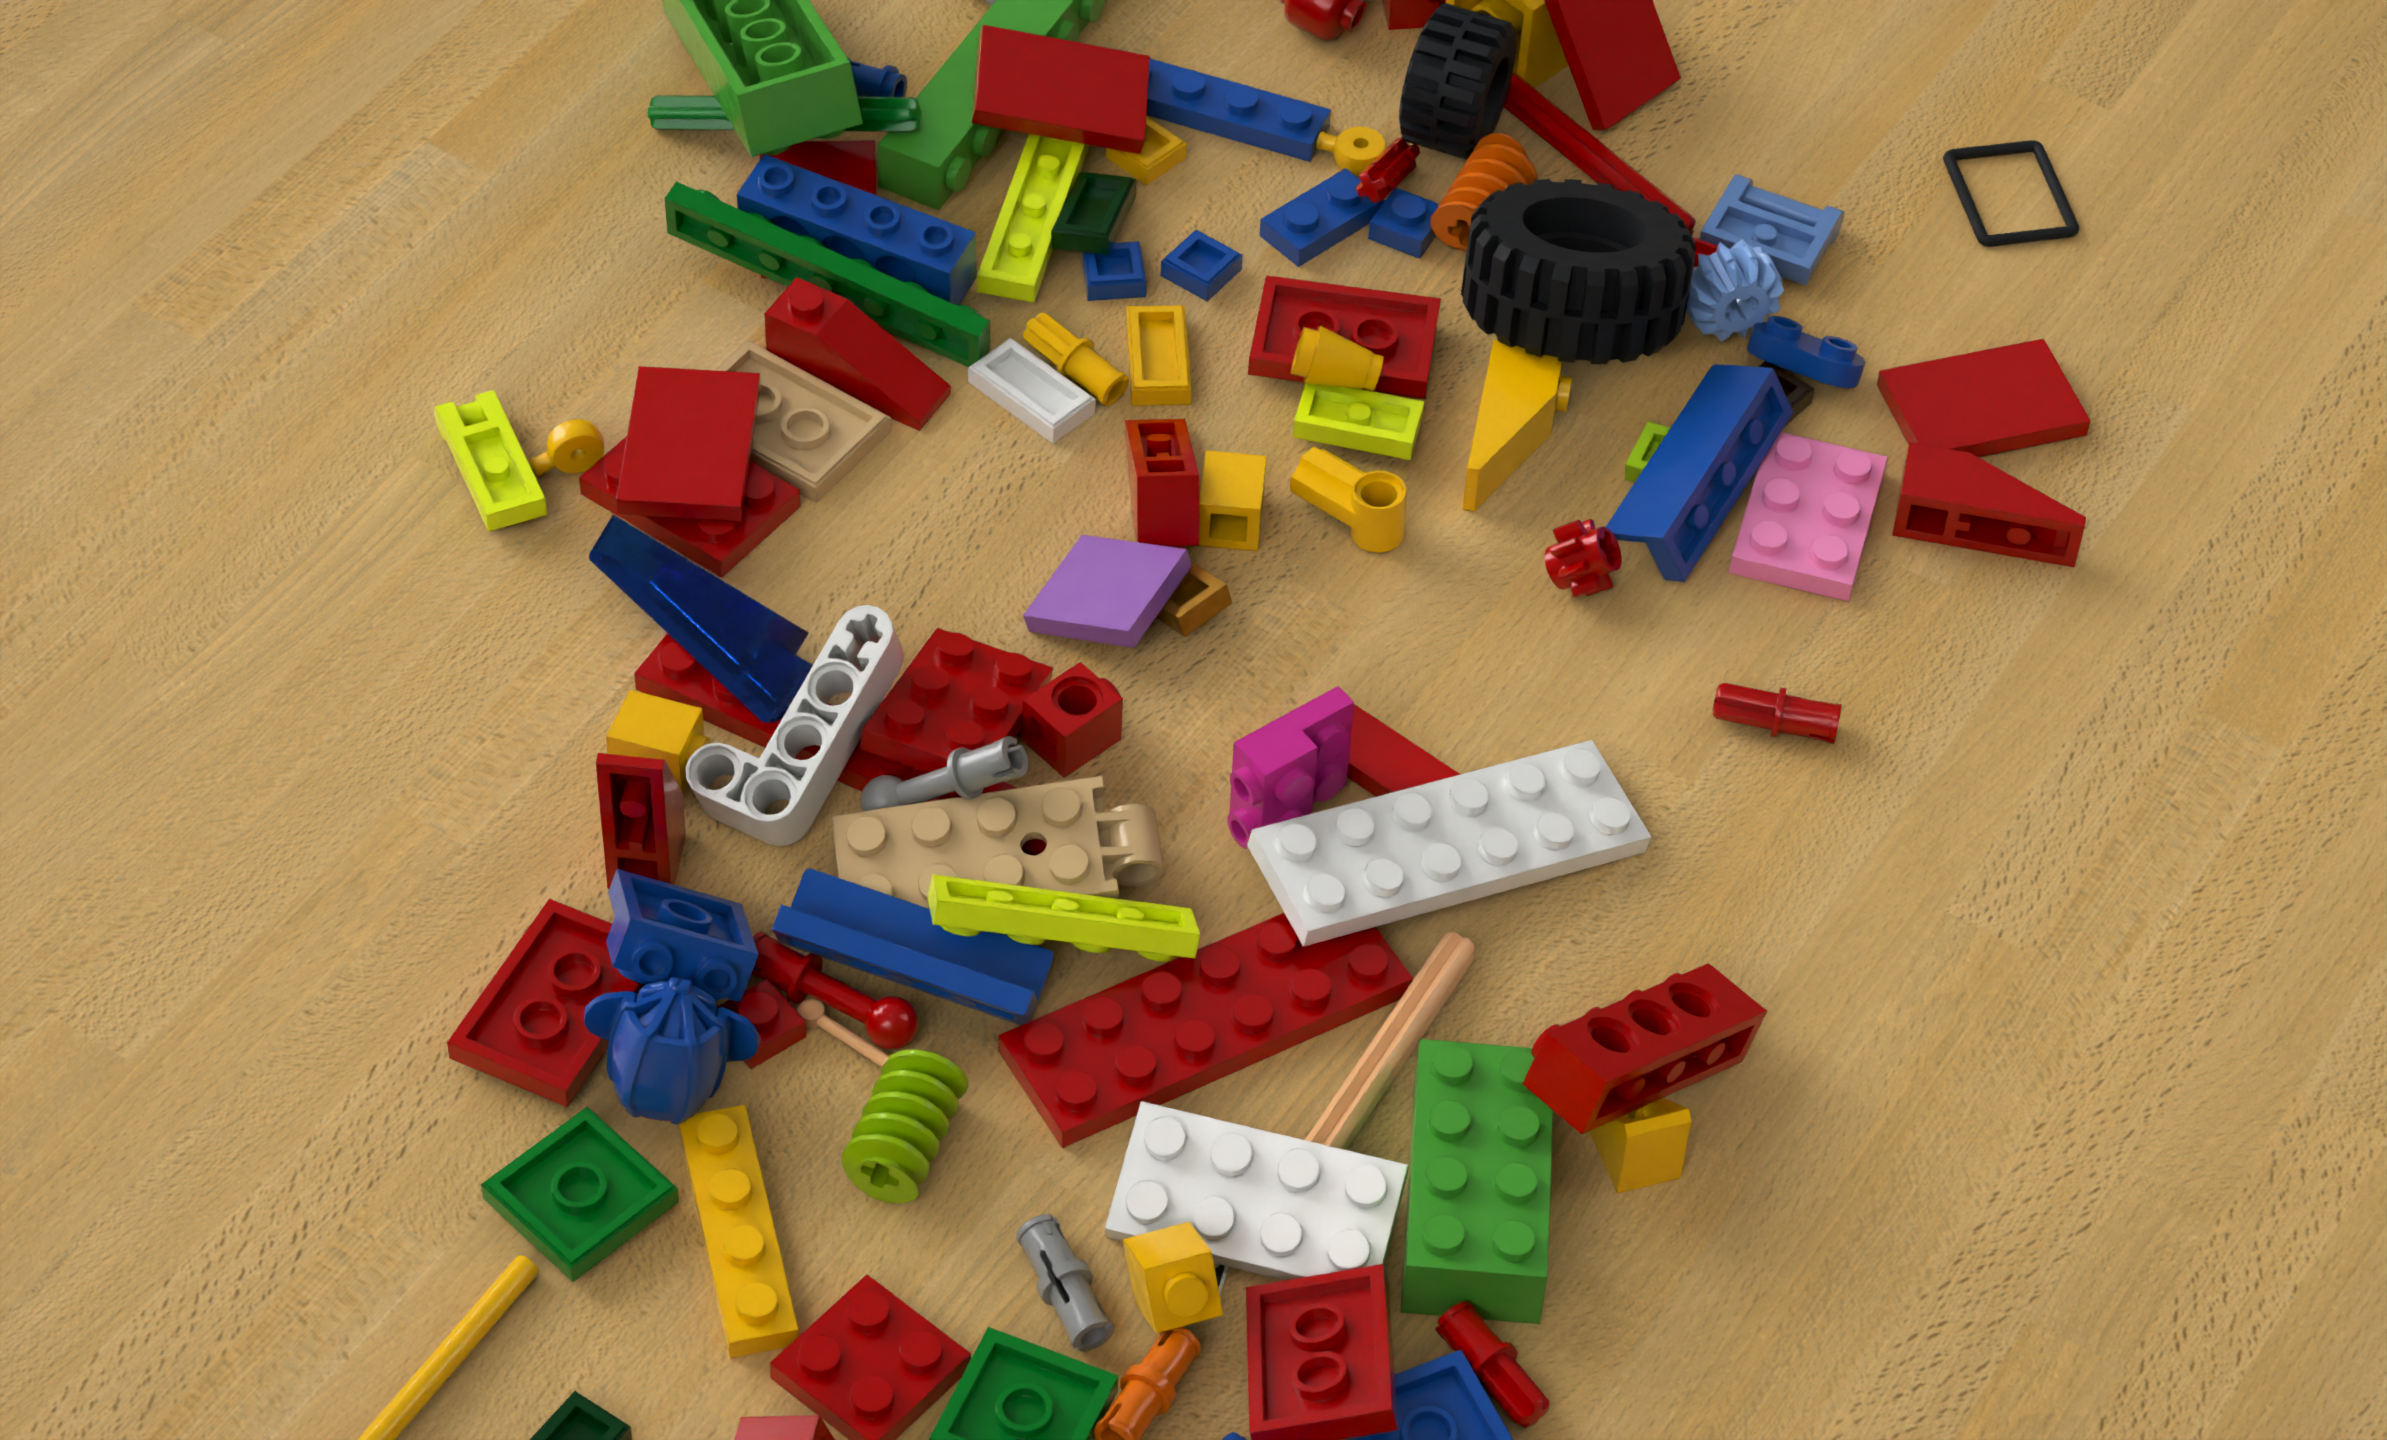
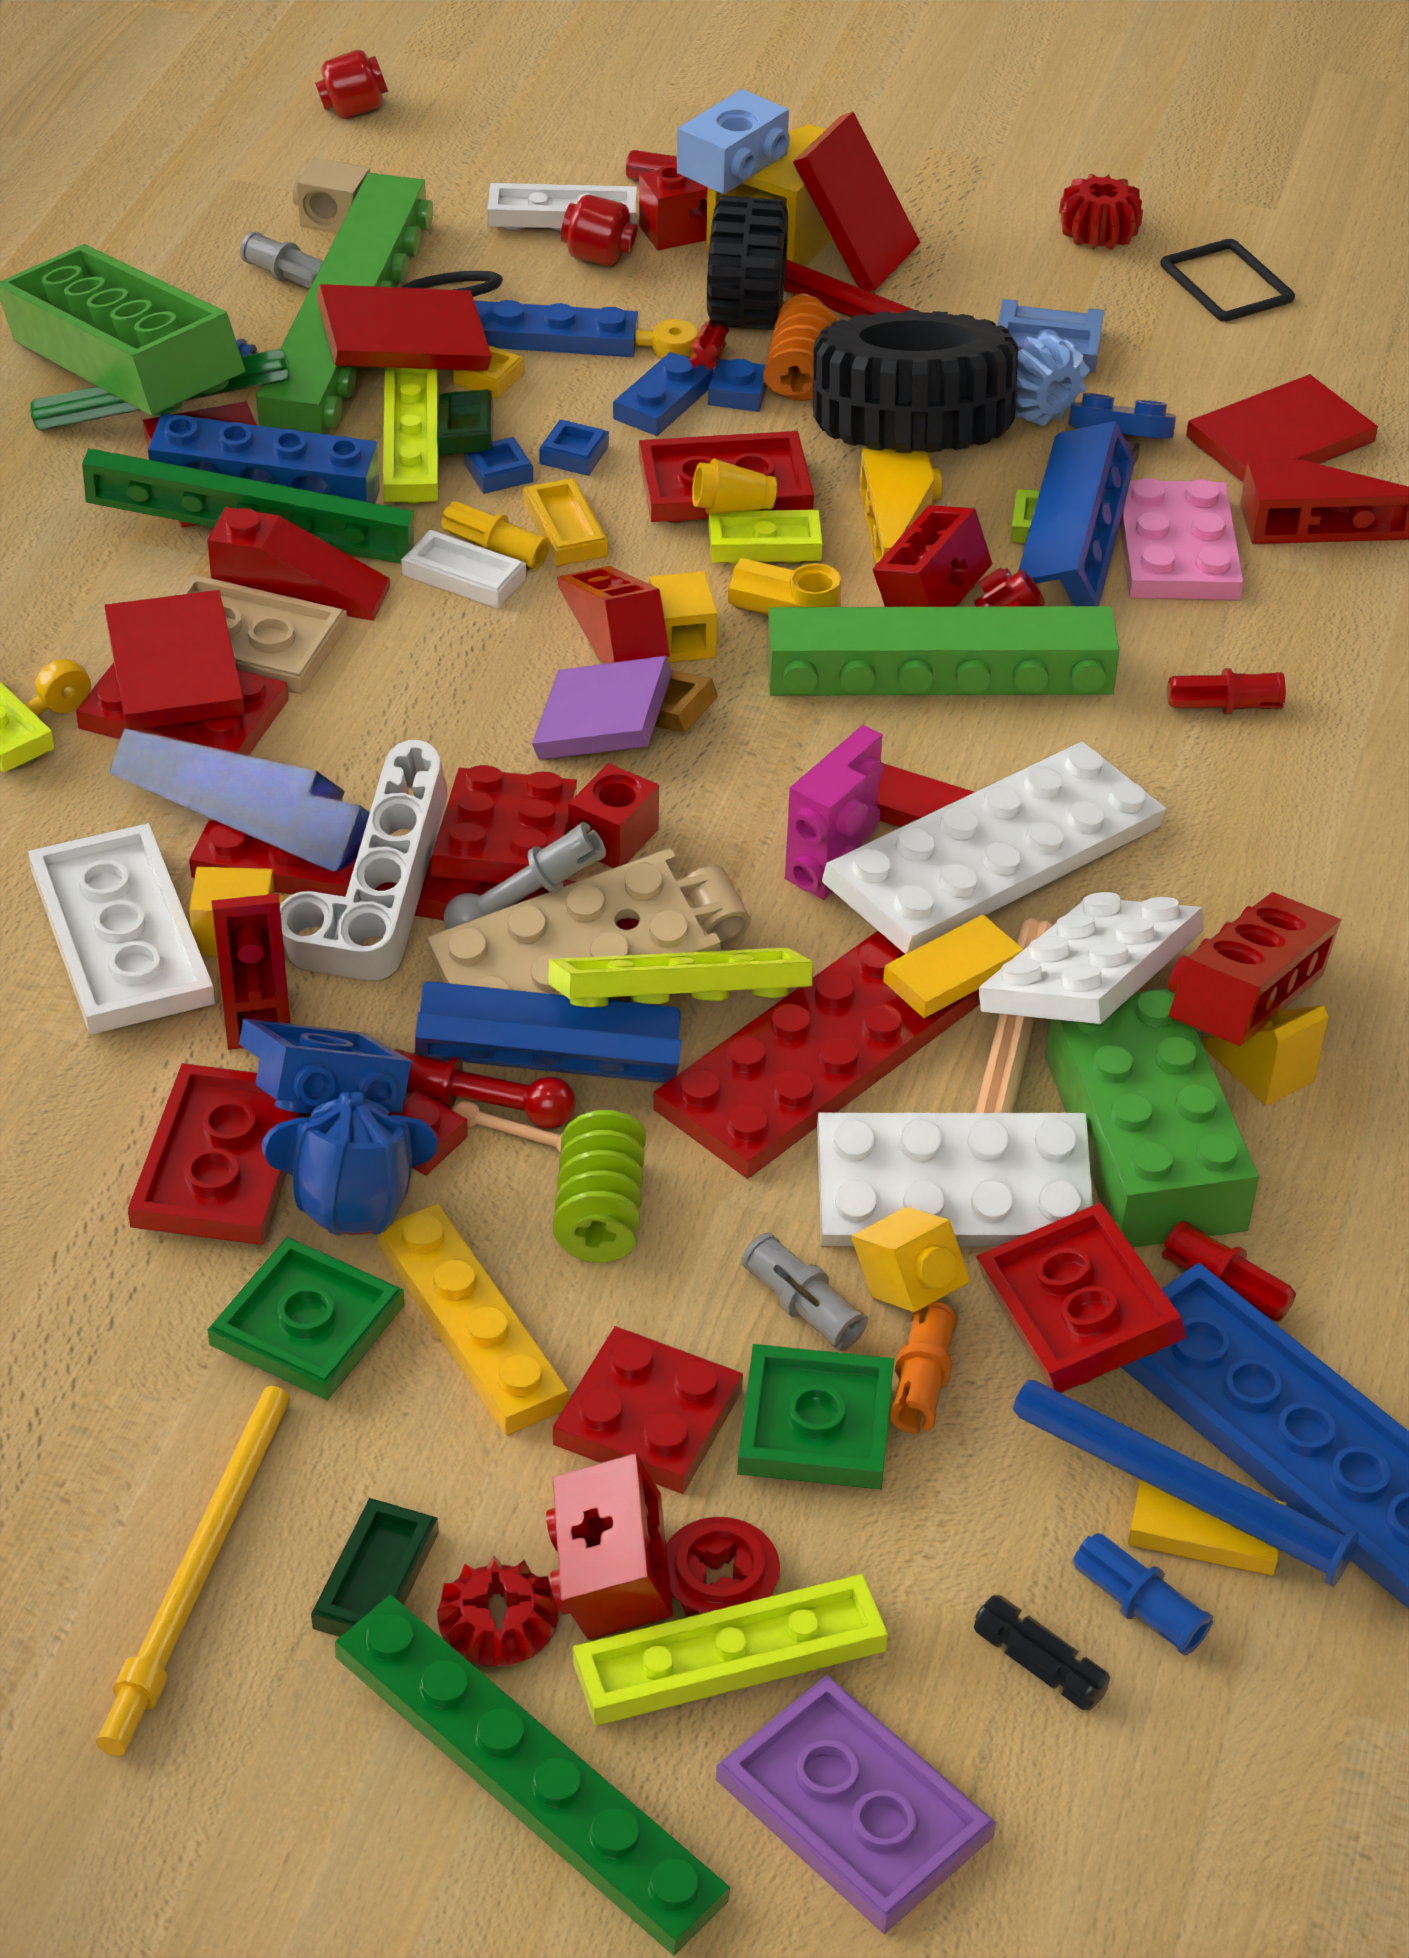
camera: 15 degrees left, 5 degrees down
none -> white plate [28,823,215,1035]
none -> black piece [401,270,503,297]
none -> bright green brick [767,606,1120,696]
none -> red brick [872,505,993,607]
none -> yellow tile [883,914,1024,1018]
none -> white plate [979,892,1204,1024]
none -> red gear [1059,174,1143,250]

